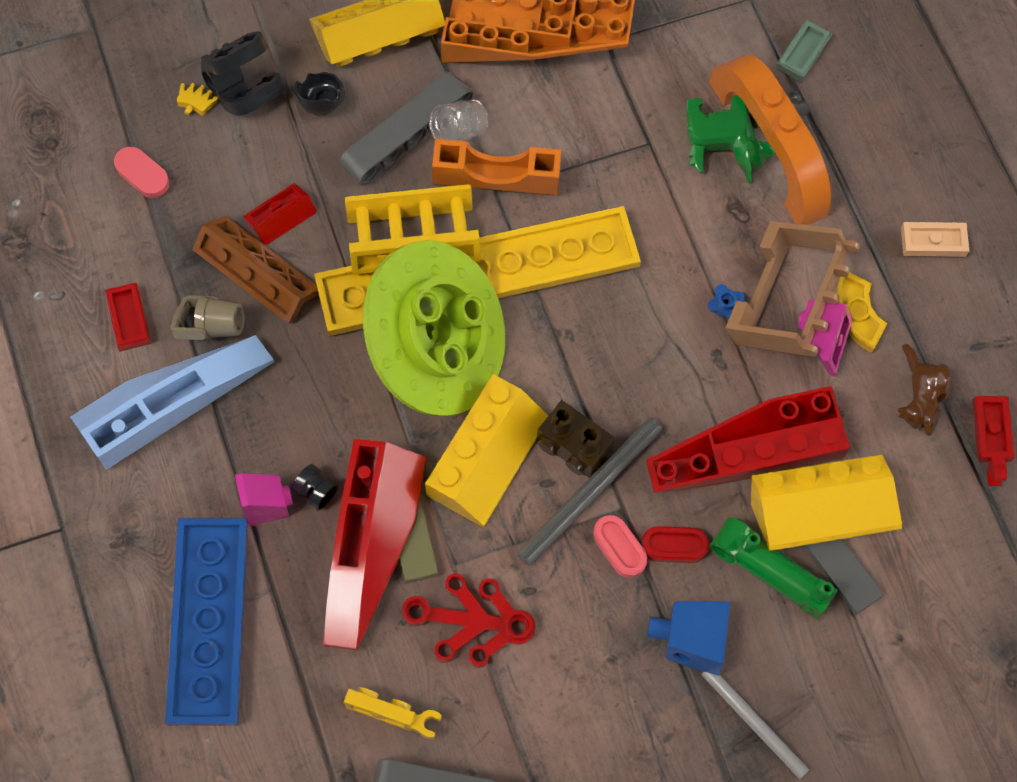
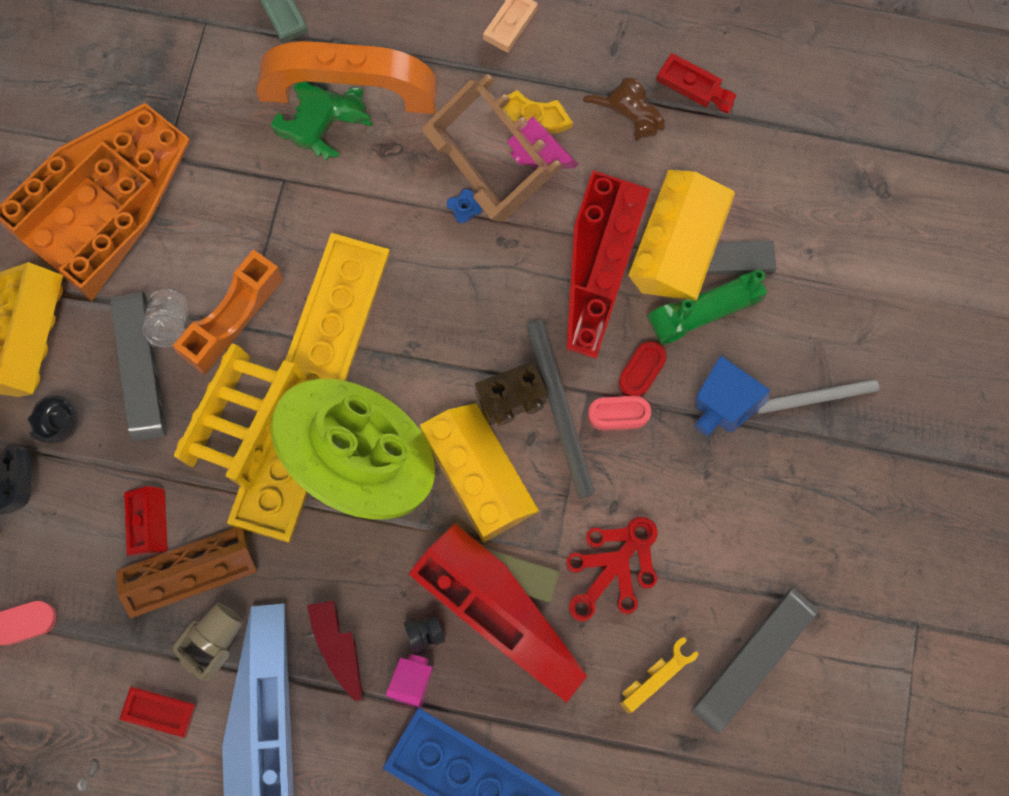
camera: 60 degrees left, 5 degrees up
none -> dark red slope [307,601,364,703]

